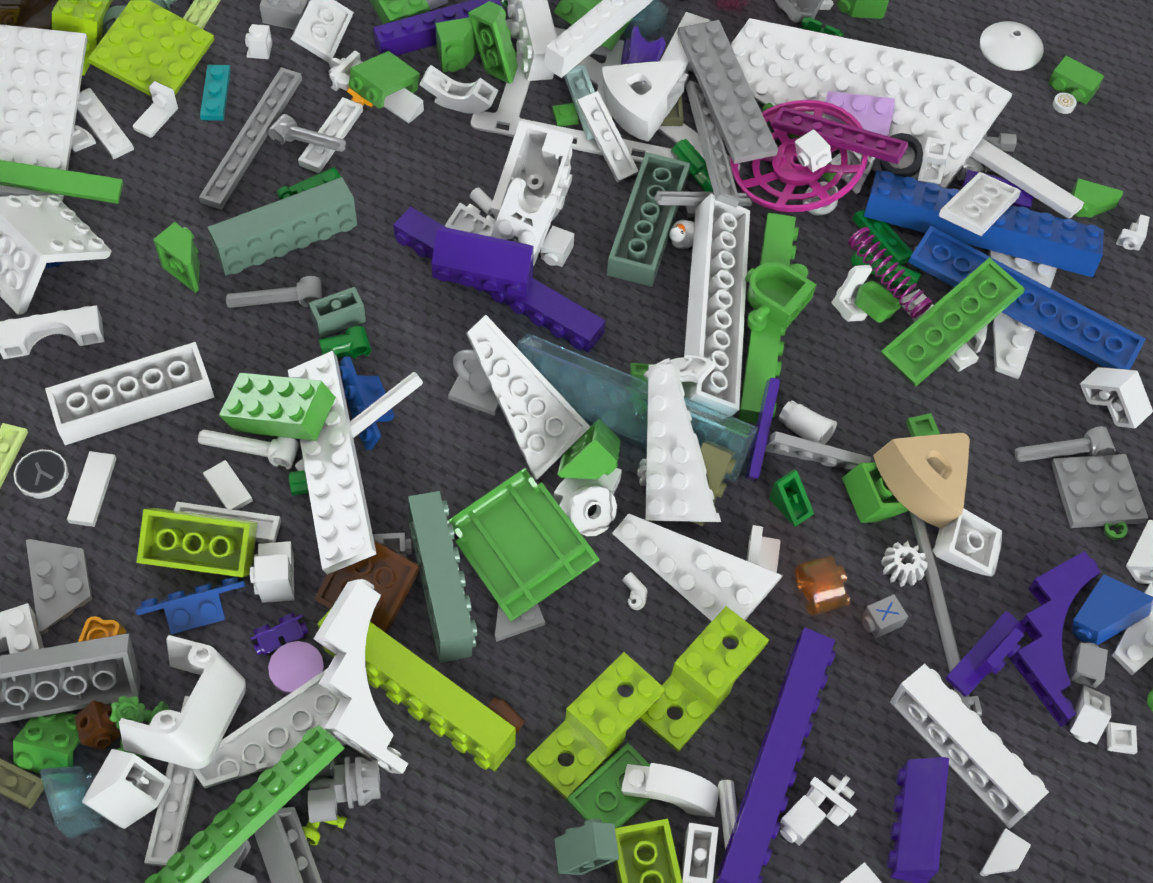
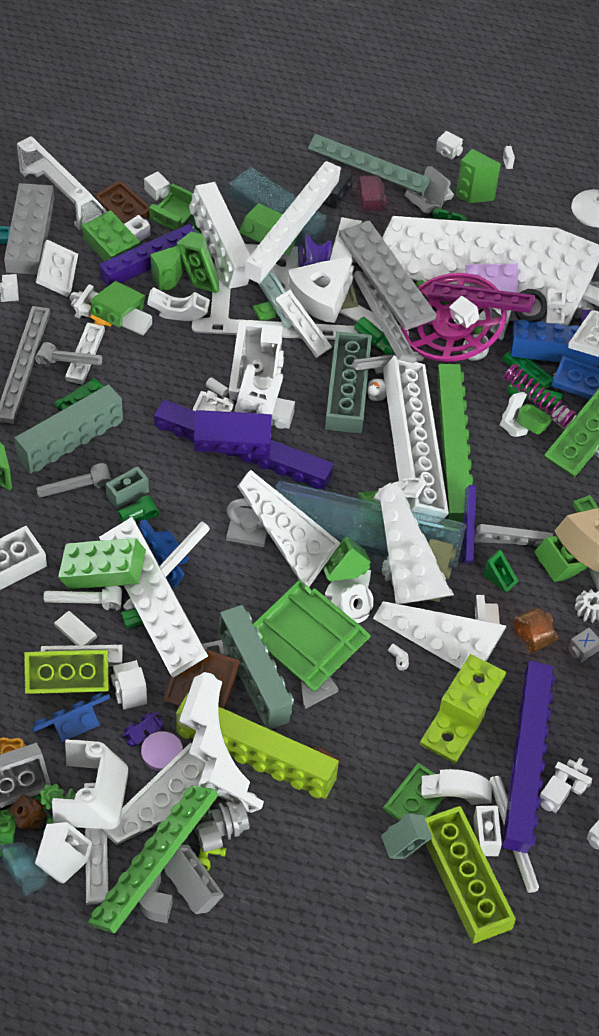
camera: 10 degrees left, 5 degrees down
lime bracket [526,652,665,800] -> none
bright green piece [745,262,817,331] -> none
white plant [778,401,837,445] -> none

